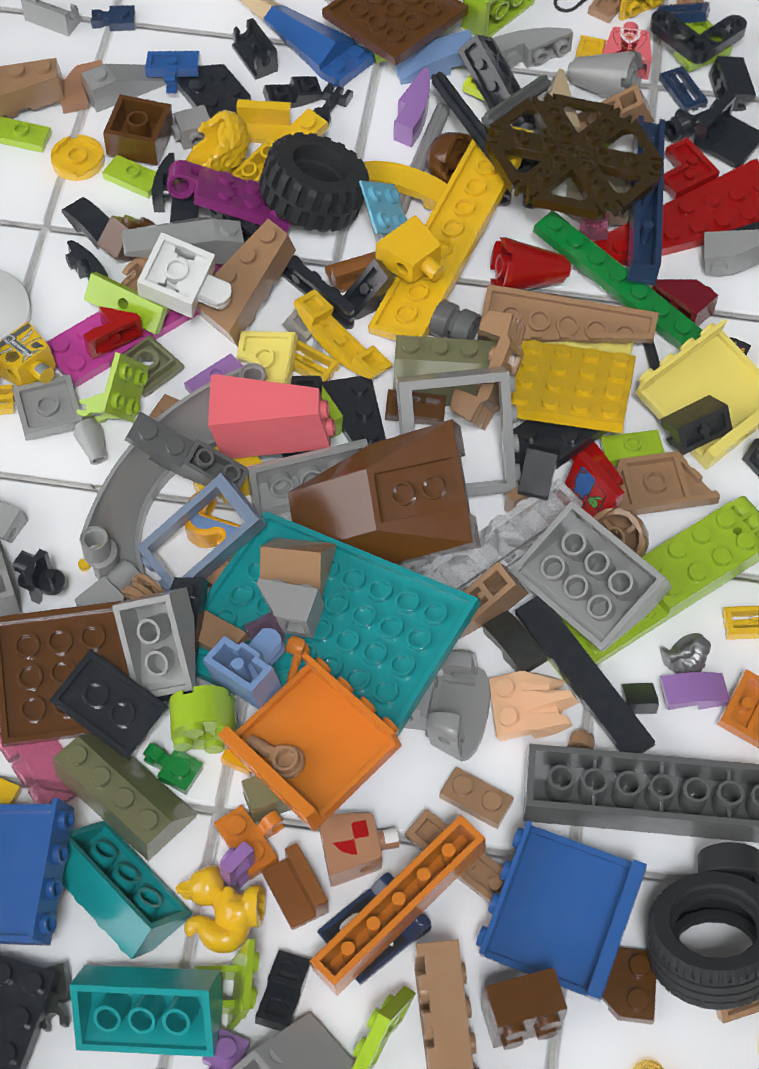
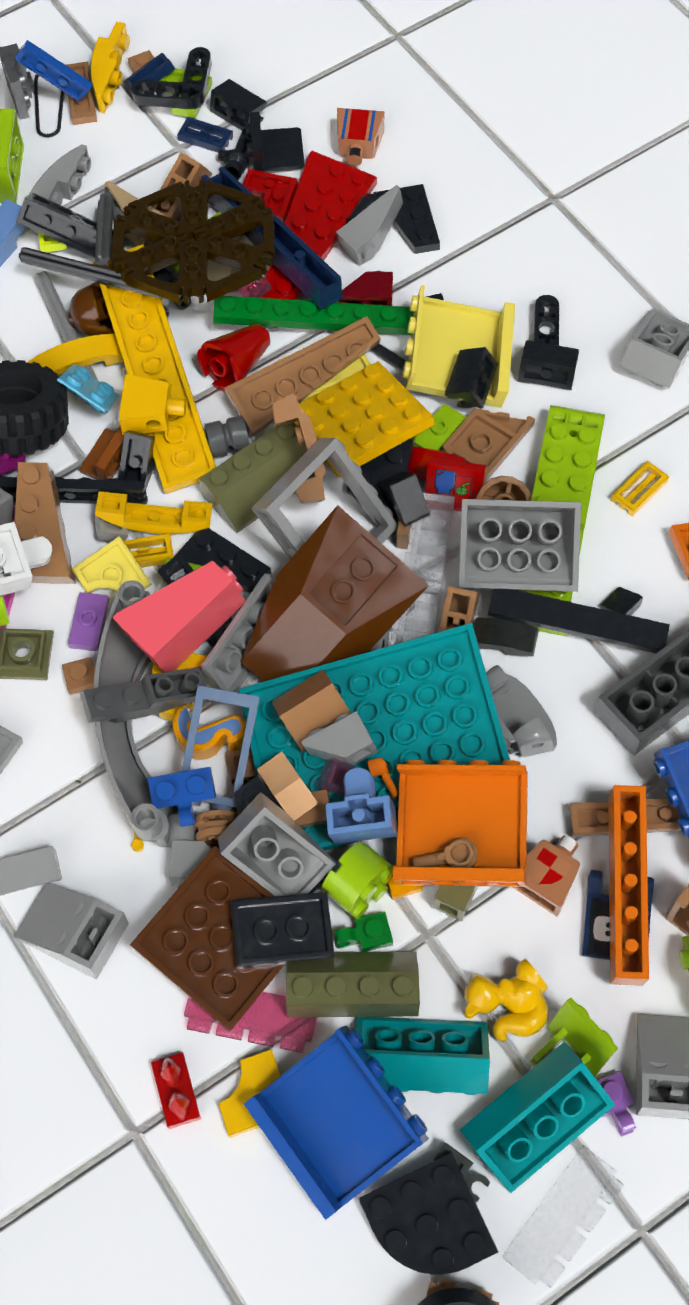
camera: 40 degrees left, 5 degrees up
black hips [12,548,66,605] -> none
light grey cone [73,418,107,465] -> none
lime plate [76,352,149,423] -> none
orange plate [213,805,284,880] -> none
medium lavender plate [220,841,255,889] -> none
black slope [255,950,311,1031] -> none
dark orange panel [262,843,329,930] -> none
reddish brown plate [385,389,447,425] -> none
medium lavender slope [393,67,430,148] -> none
medium nougat plate [439,767,514,829] -> none
light nougat plate [489,671,580,742] -> none
light grey cone [567,51,643,98] -> none
medium nougat hinge [567,729,595,749] -> none
yellow tile [576,35,606,57] -> none
coral torso [602,21,652,80] -> none
medium lavender slope [660,672,730,710] -> none
flat silver piece [661,633,711,674] -> none
none -> blue plate [147,767,217,827]
none -> light nougat slope [257,752,319,821]

